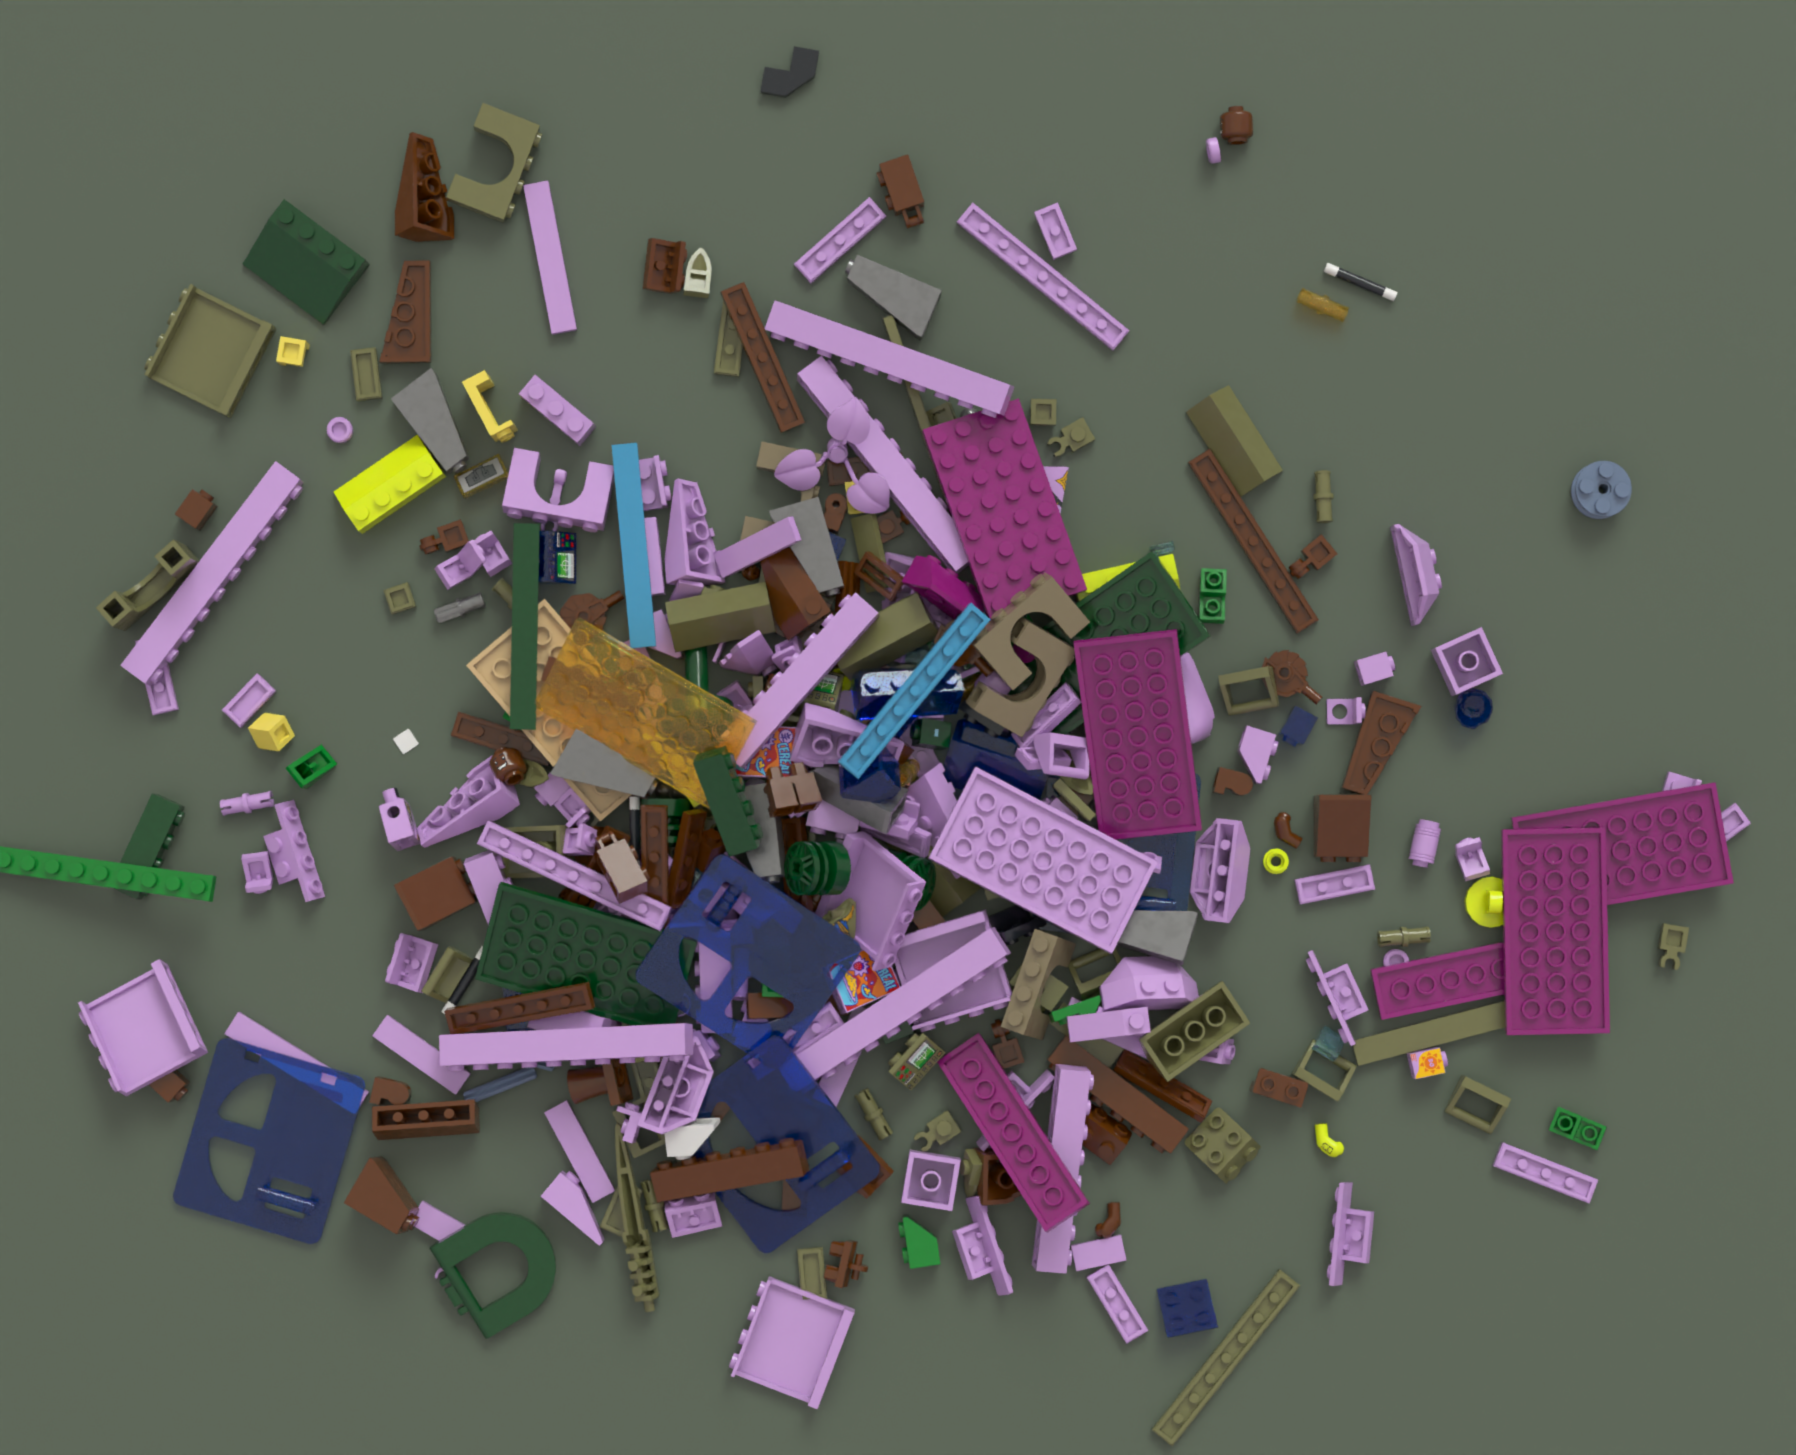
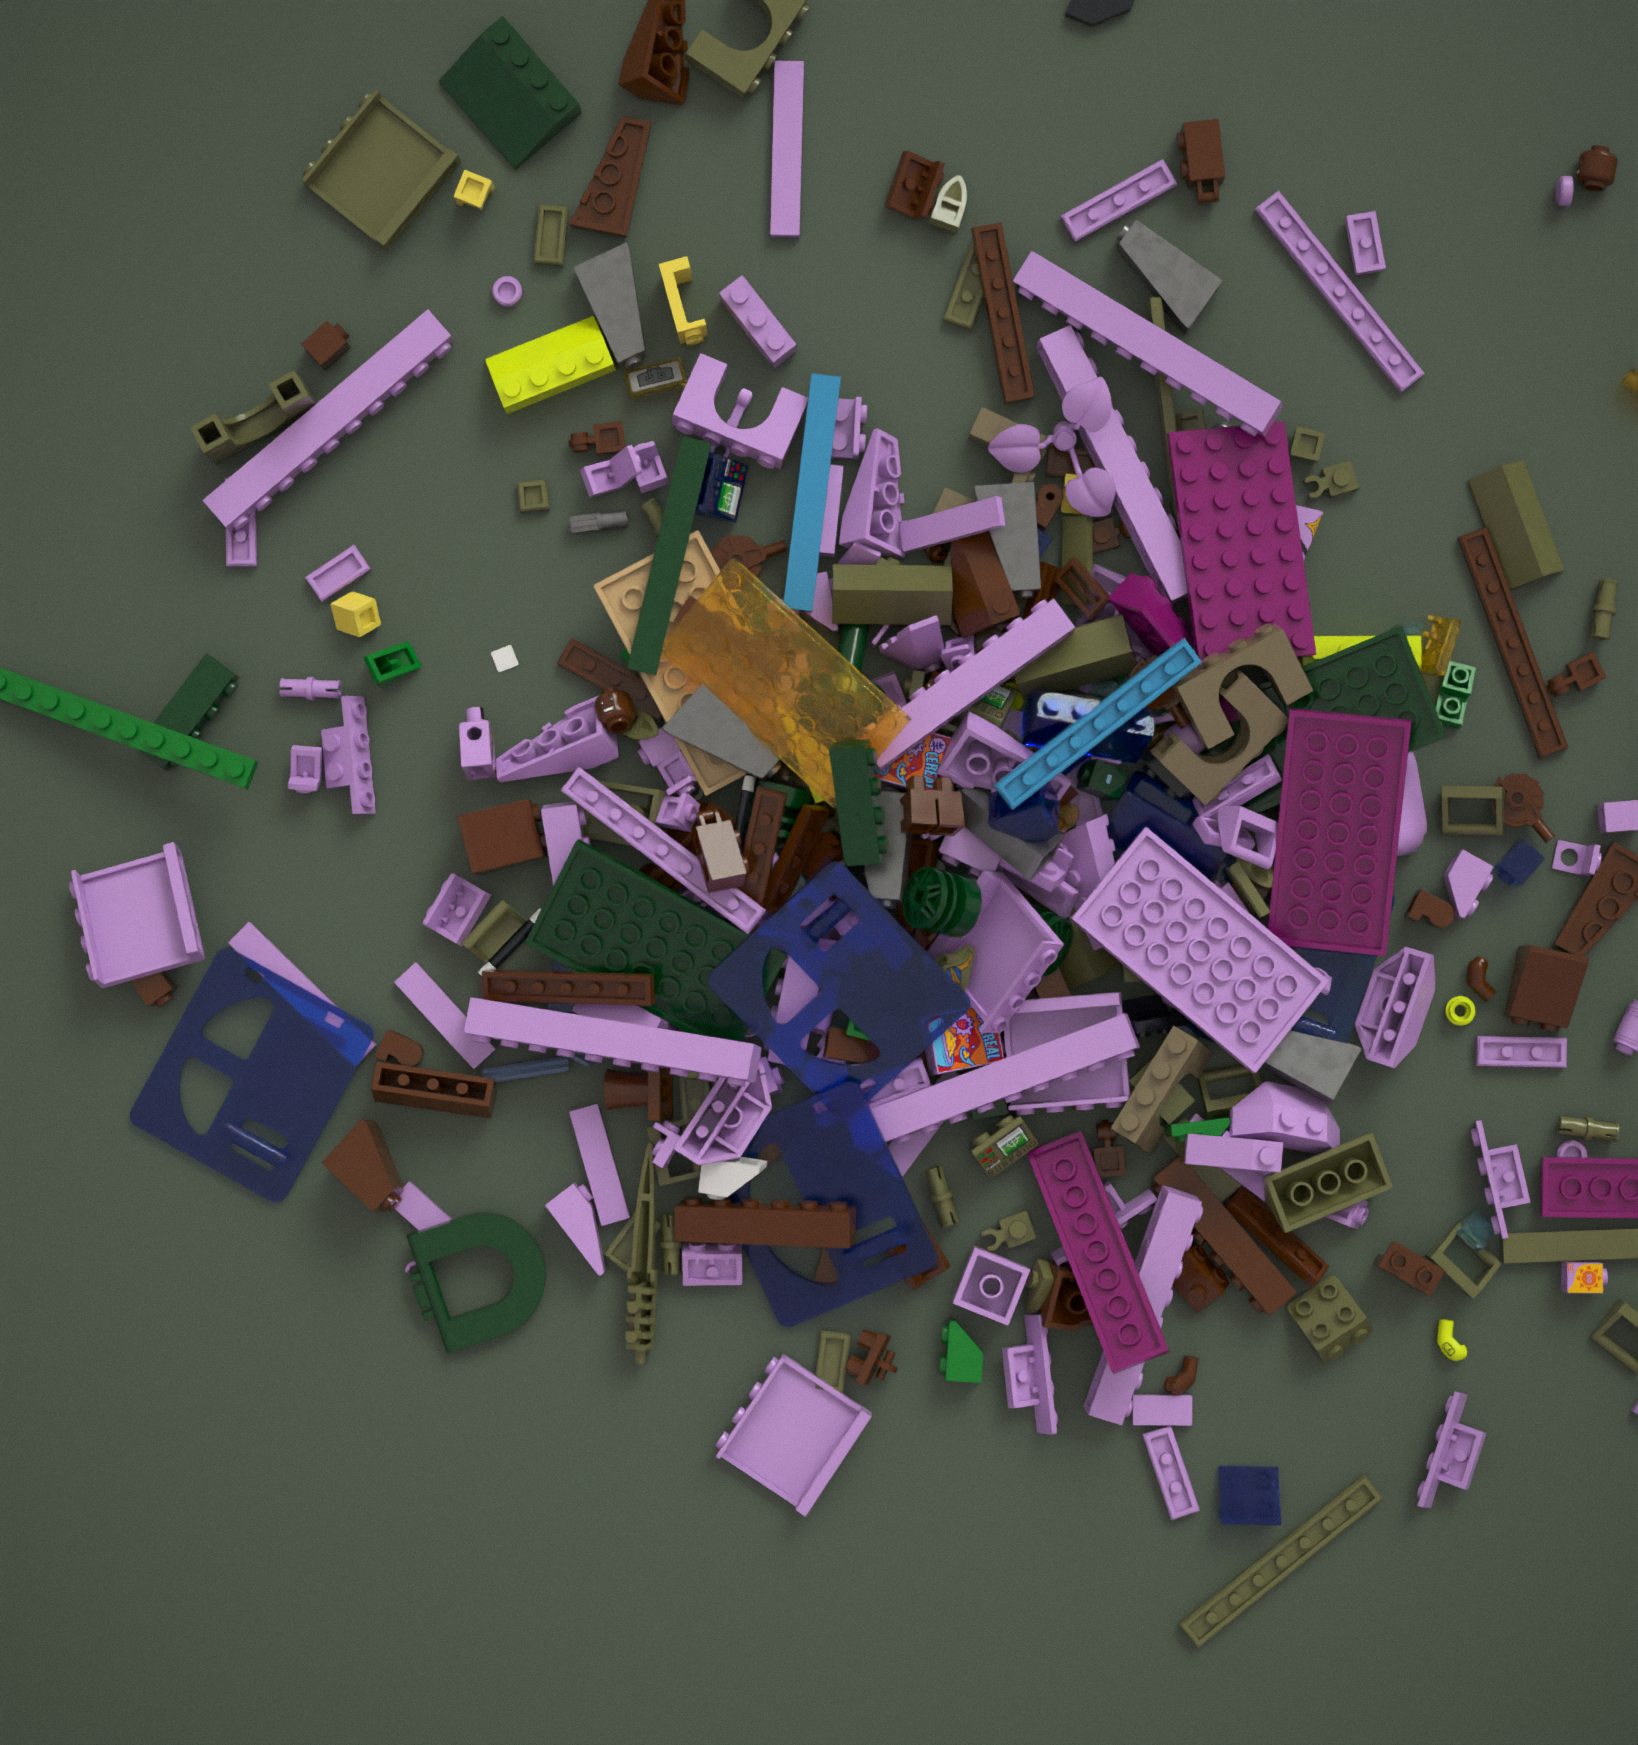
camera: 20 degrees right, 0 degrees up
none -> clear yellow plate [1421,615,1462,677]

